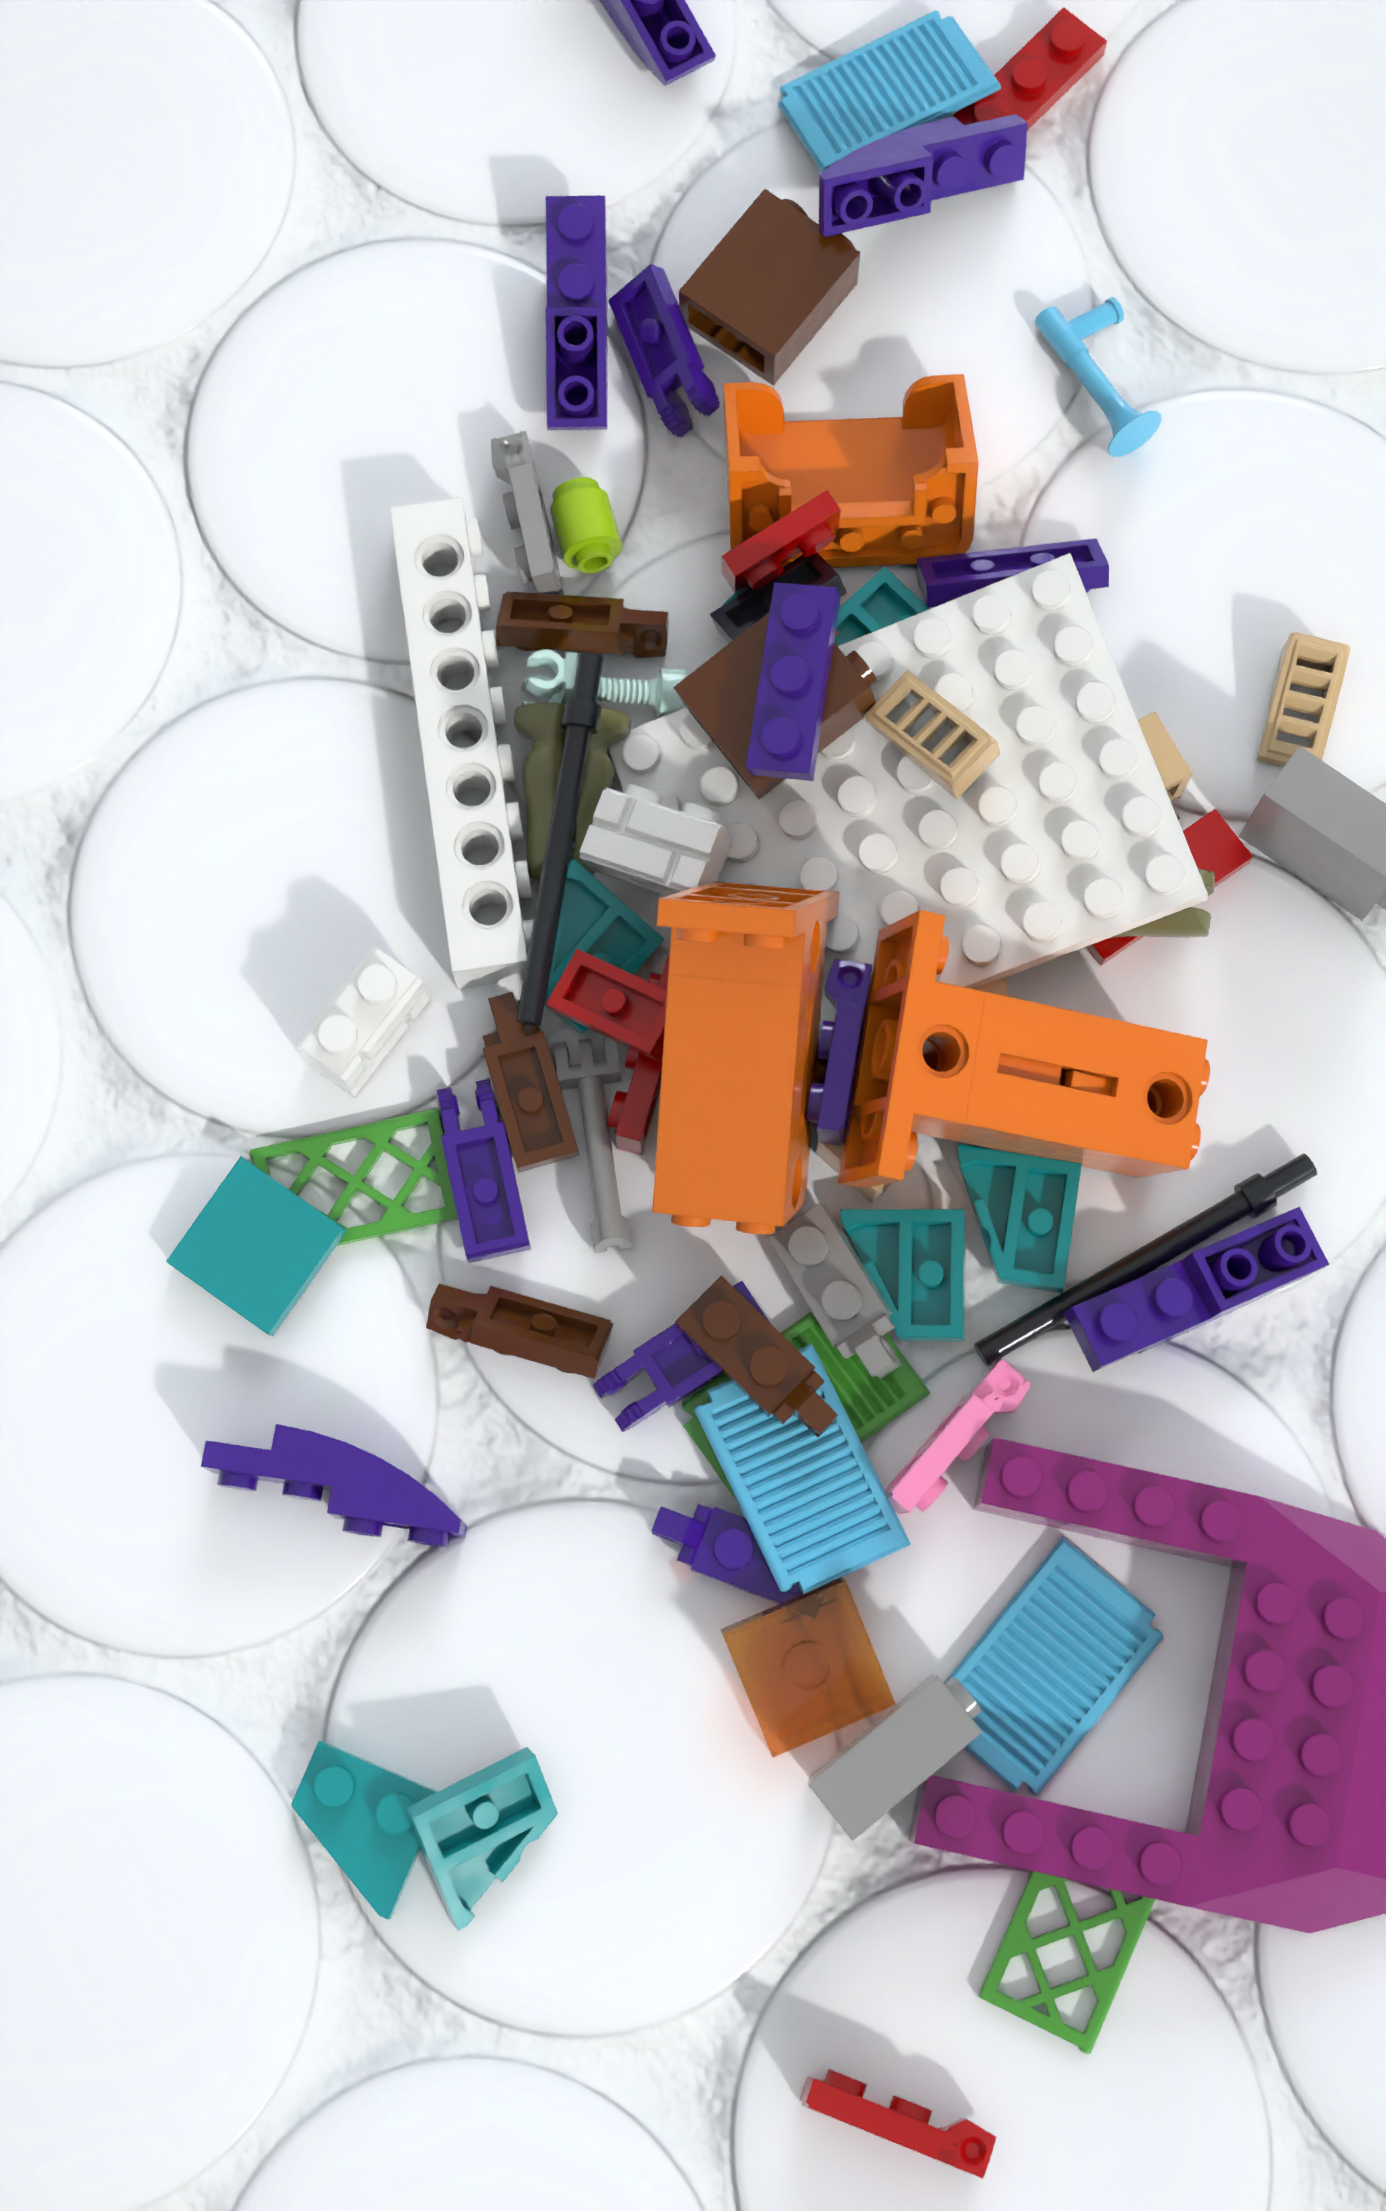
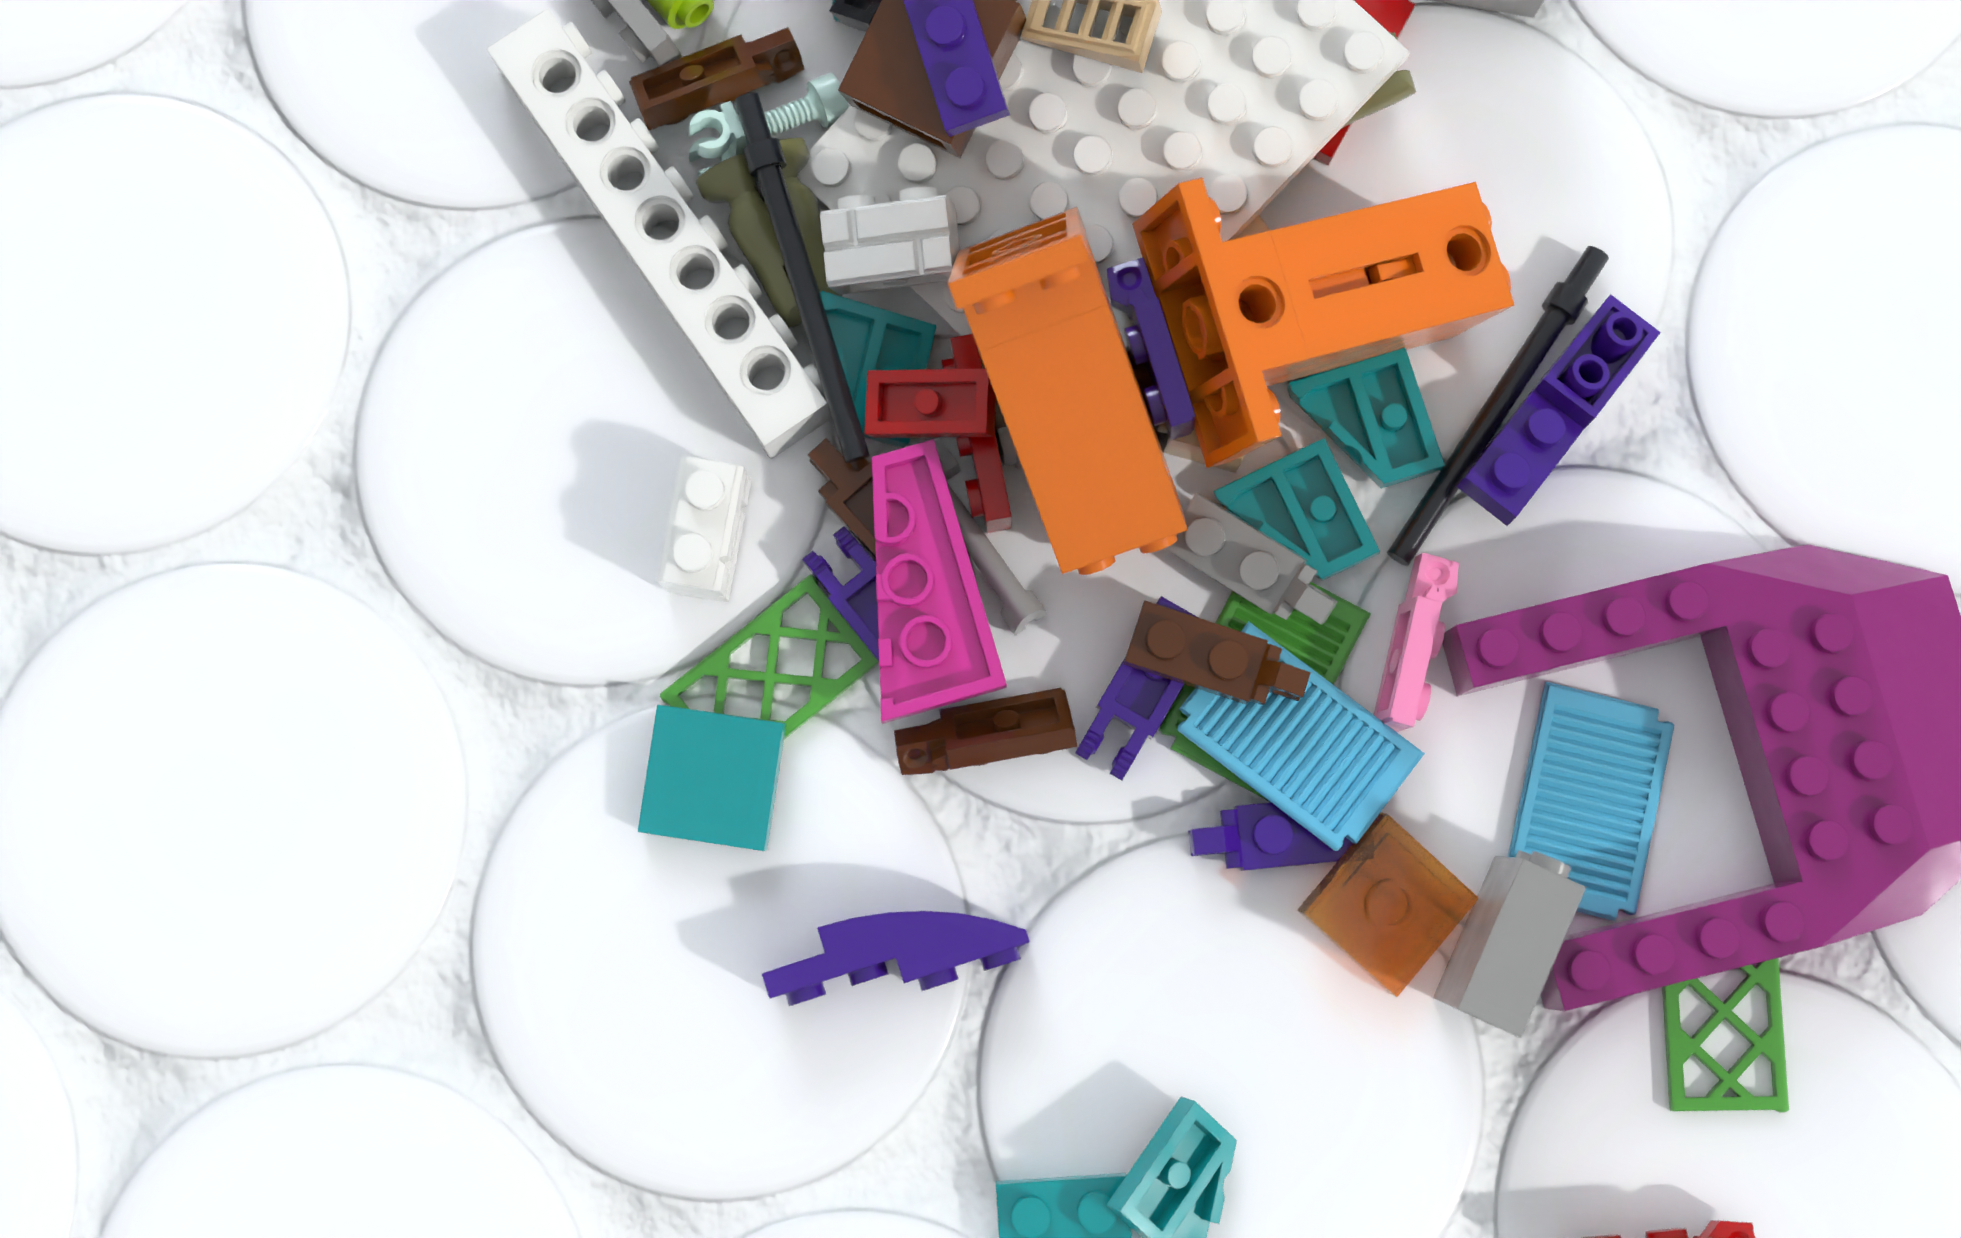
camera: 25 degrees left, 5 degrees up
none -> dark pink wing [872,439,1007,724]

